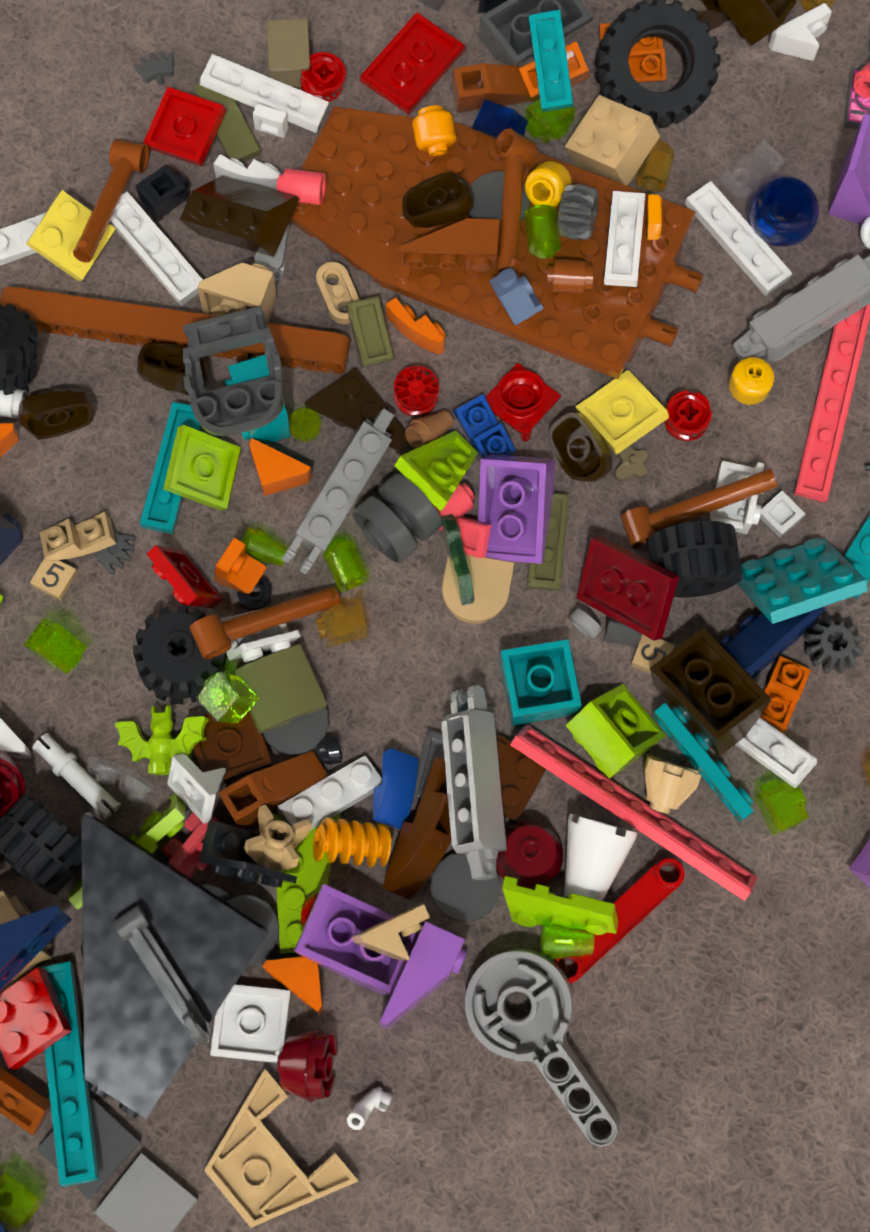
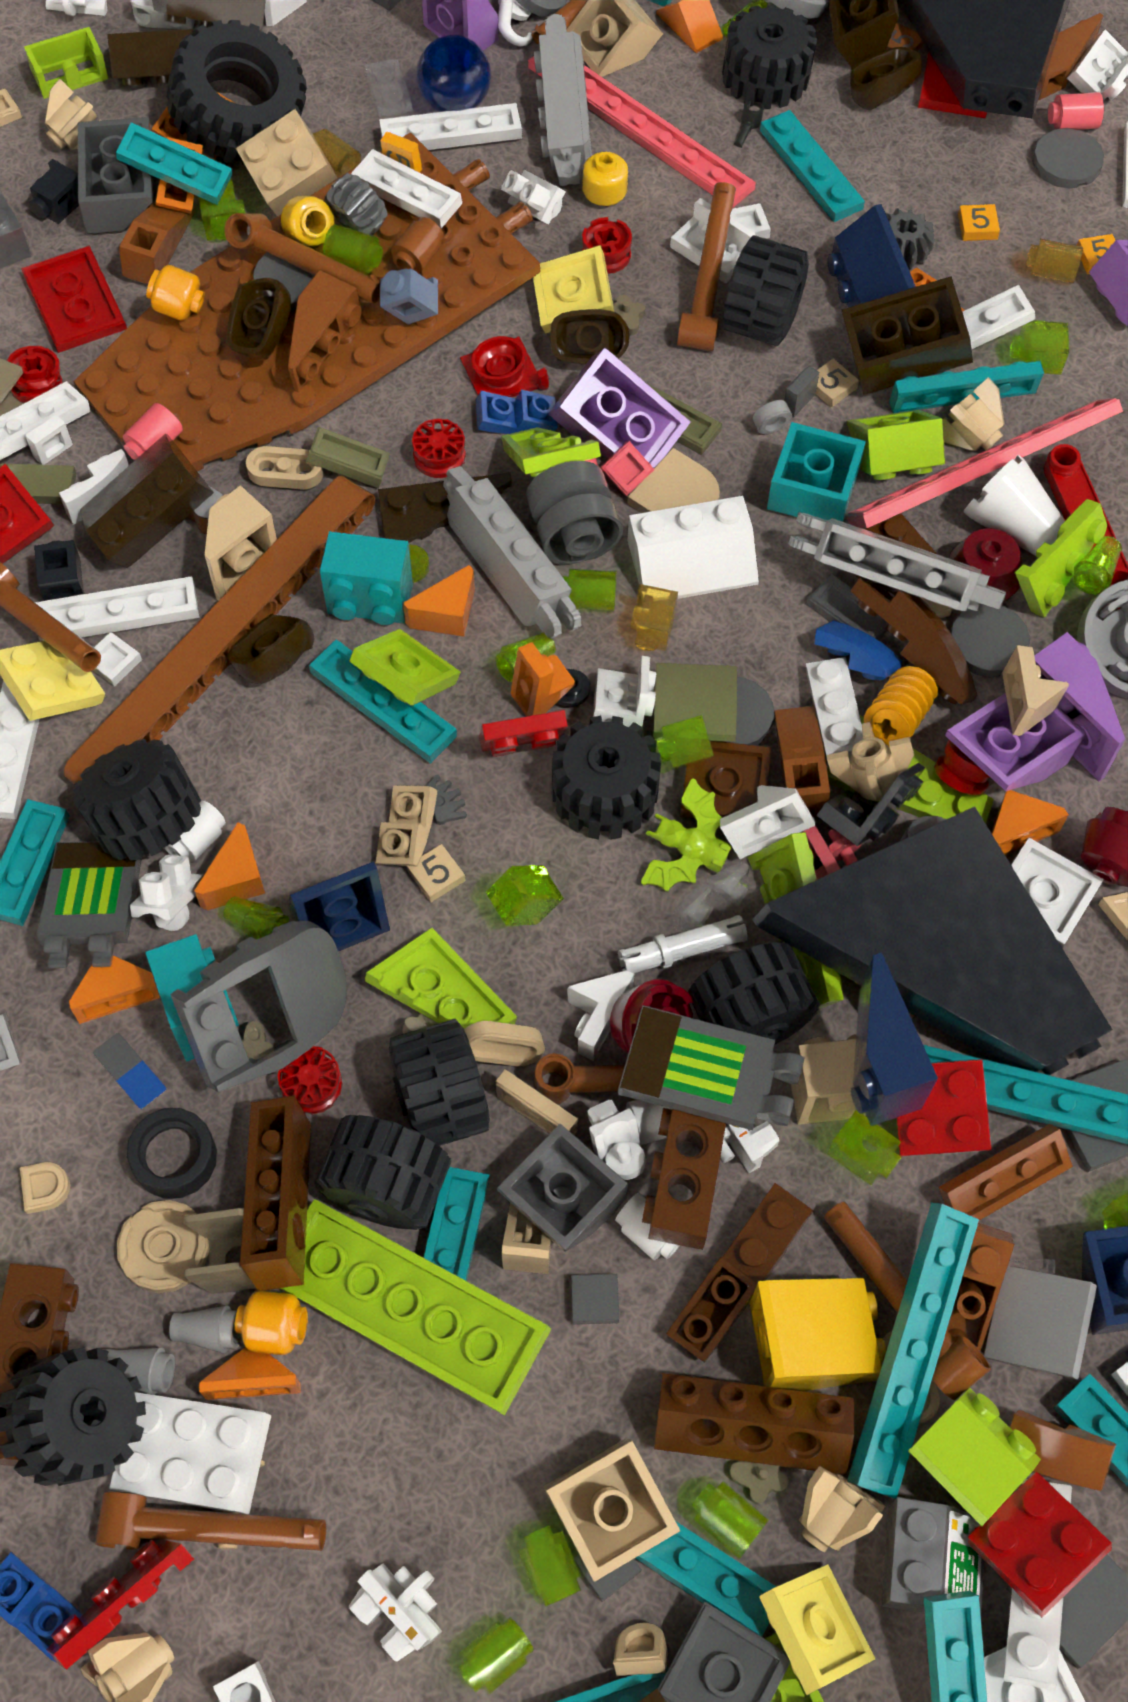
camera: 60 degrees left, 10 degrees down
dark brown piece [18,388,93,440] -> none
dark grey piece [113,905,211,1046] -> none
dark grey slope [183,306,283,436] -> none
dark orange piece [189,587,340,660] -> none
black hinge [316,736,342,765] -> none
orange slope [386,297,446,355] -> none
medium nougat cone [405,410,453,449] -> none
clear green tile [441,514,475,606] -> none
clear blue brick [472,99,529,140] -> none
dark red plate [576,536,679,641] -> none
teal plate [737,537,868,624] -> none
none -> white tile [93,632,142,687]
none -> white hips [501,170,565,225]
none -> white slope [627,496,759,605]

